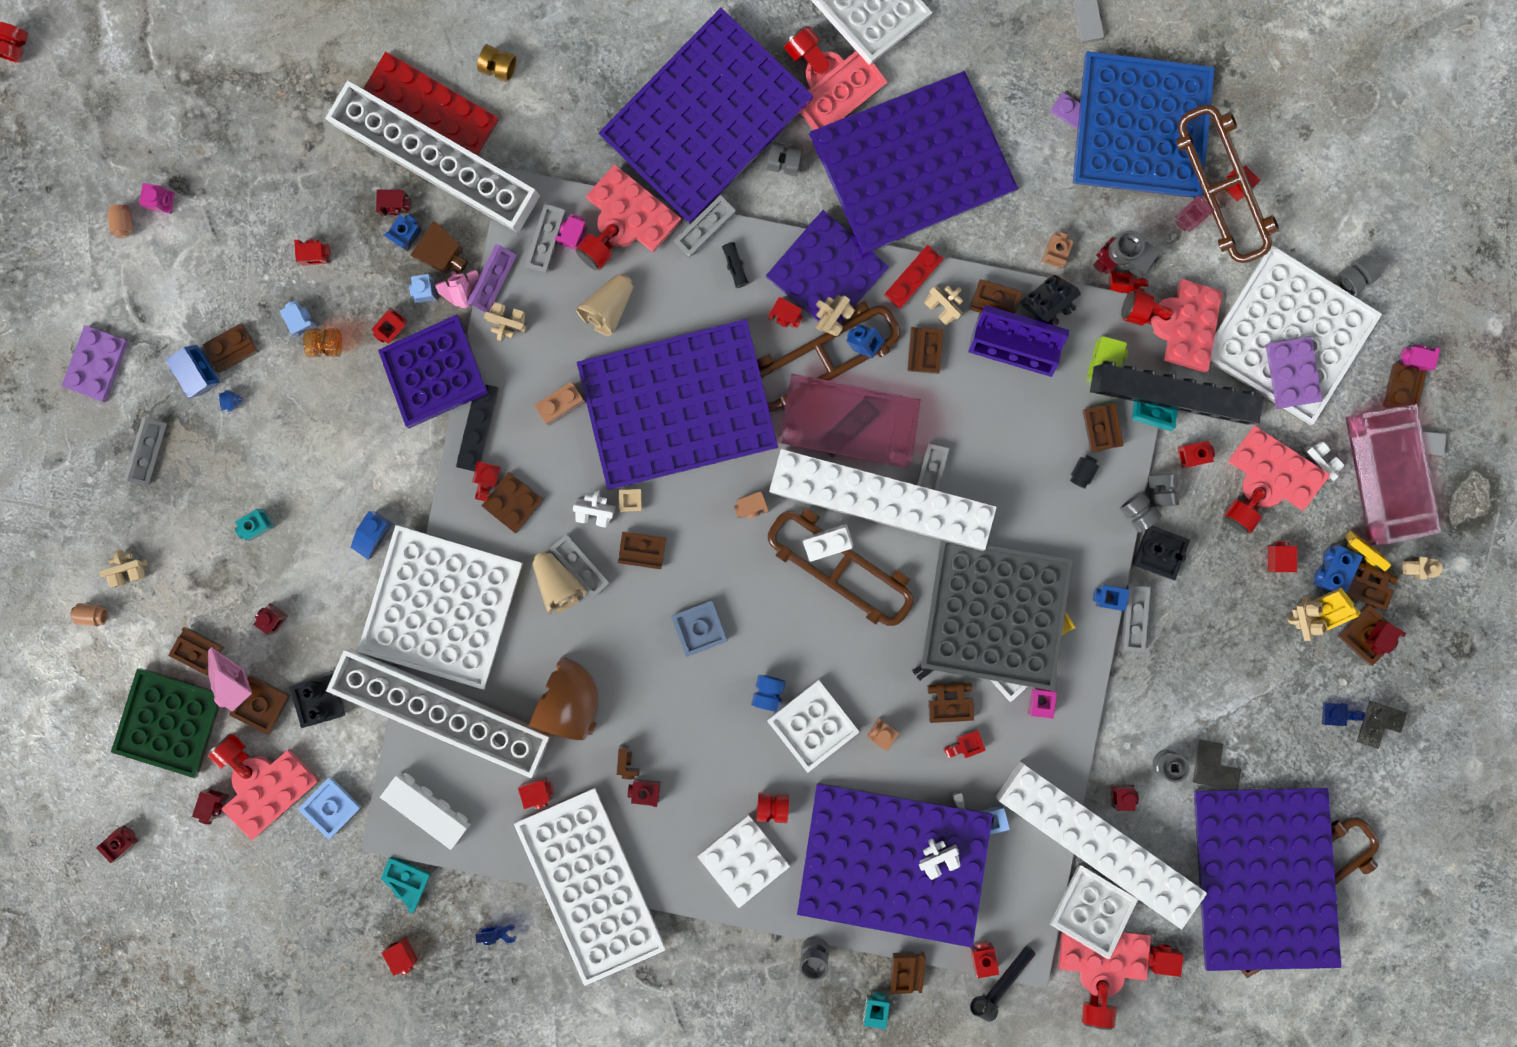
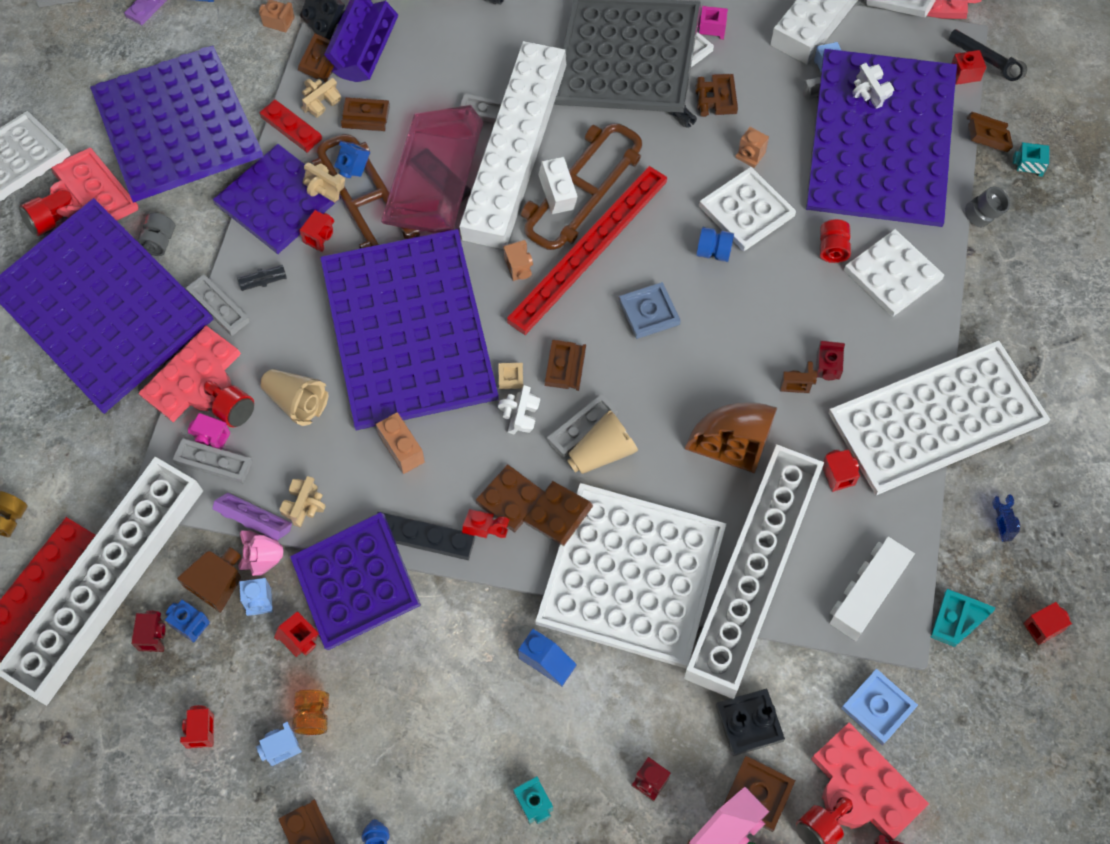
camera: 90 degrees left, 25 degrees down
red plate [943,729,986,759] -> none
none -> red plate [507,166,667,336]
none -> reddish brown plate [523,481,593,546]

